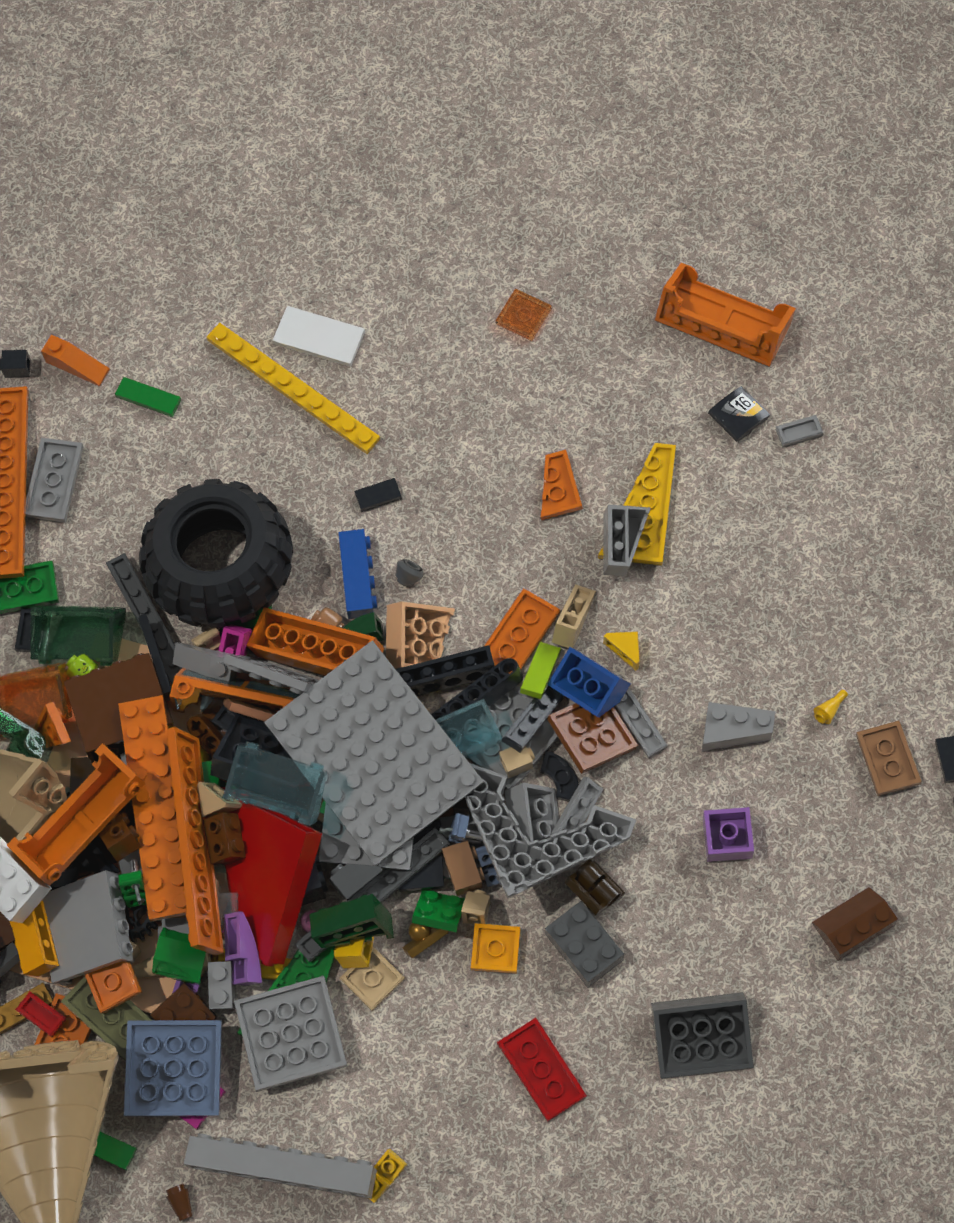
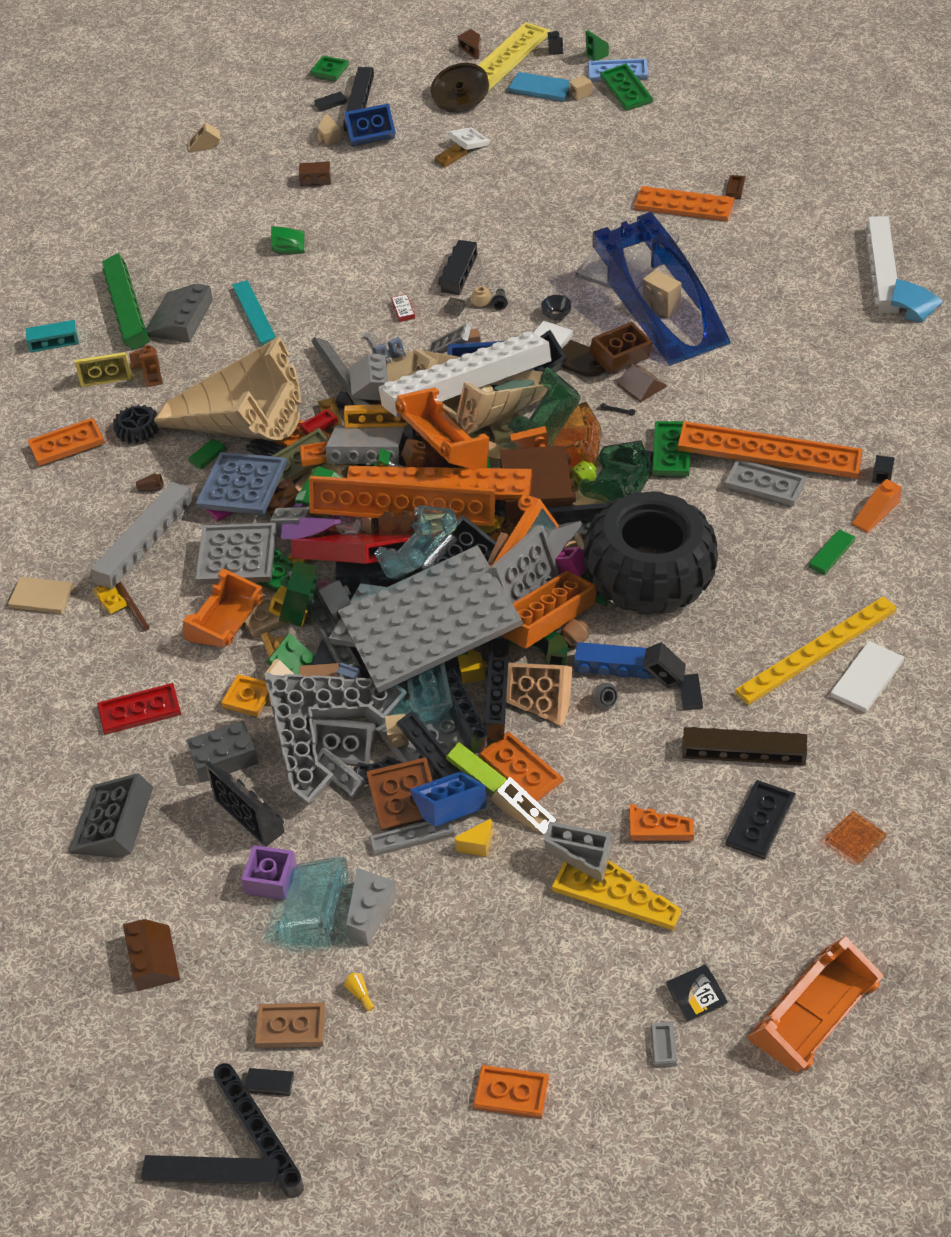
camera: 105 degrees right, 20 degrees down
dark brown plate [564,859,625,915] -> none
none -> reddish brown bar [115,581,150,631]
none -> orange windscreen [183,568,263,648]
none -> black slope [205,761,285,847]
none -> clear light blue windscreen [276,856,350,948]
none -> orange tile [473,1065,549,1119]
none -> black brick [643,642,686,688]
none -> dark brown brick [682,727,807,766]
none -> black tile [725,780,796,860]

